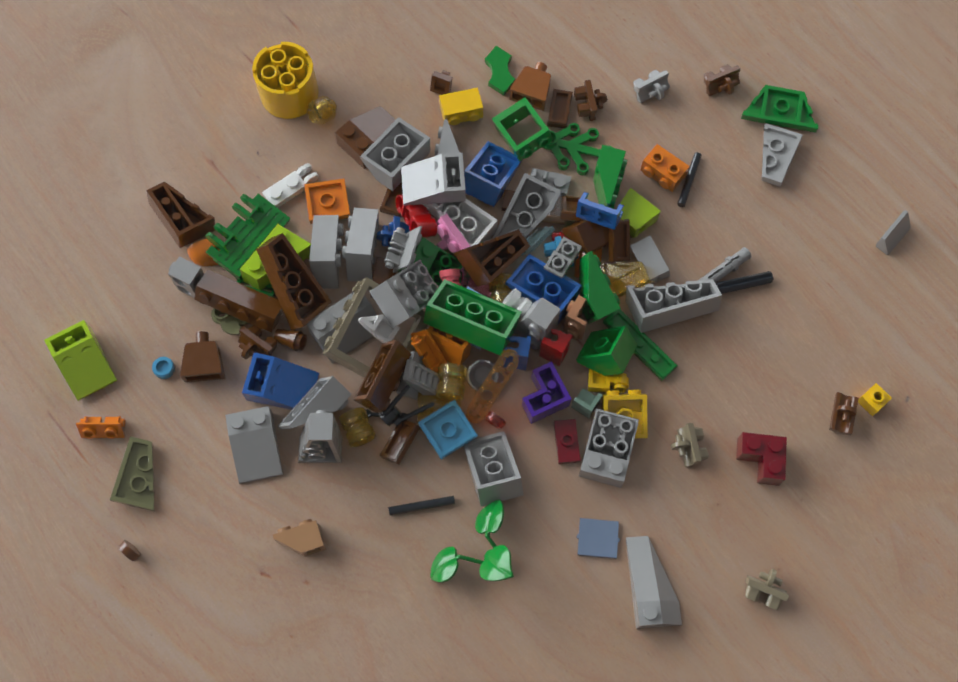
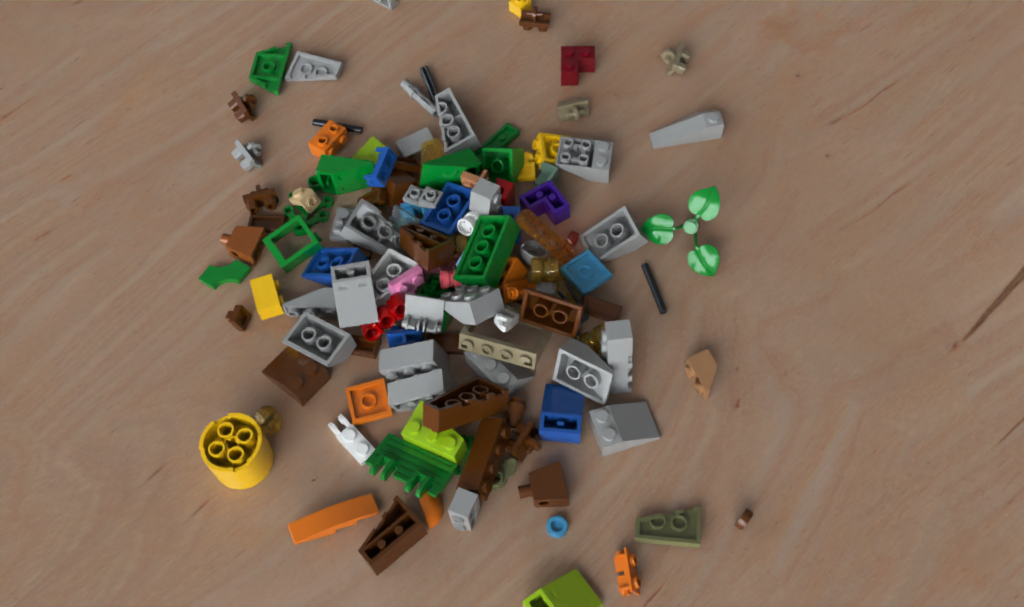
camera: 90 degrees left, 10 degrees down
dark red plate [553,419,581,464] -> none
sand blue piece [576,518,620,559] -> none
none -> tan bracket [288,187,321,214]
none -> orange slope [288,493,379,545]

